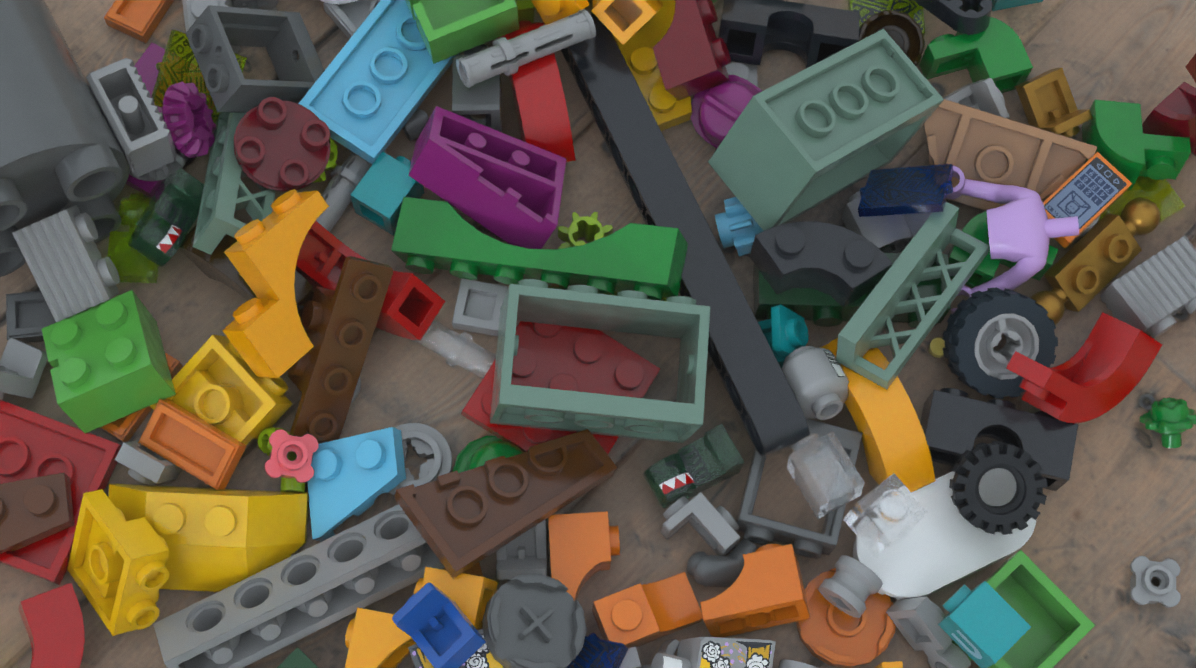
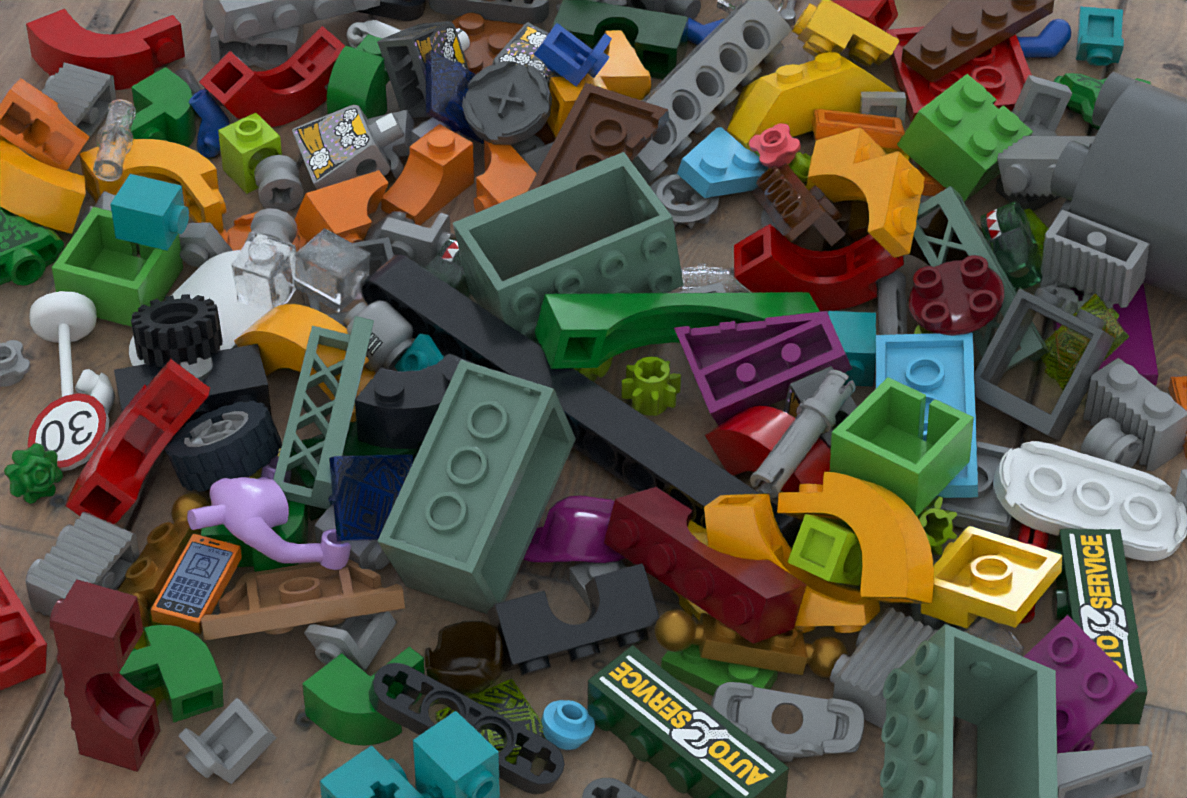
camera: 155 degrees right, 25 degrees down
magenta gear [162,82,216,158] -> none
pearl gold bracket [1015,68,1093,138] -> none
none -> white piece [27,291,110,471]
none -> white arm [75,369,115,414]
none -> light grey bracket [178,698,277,784]

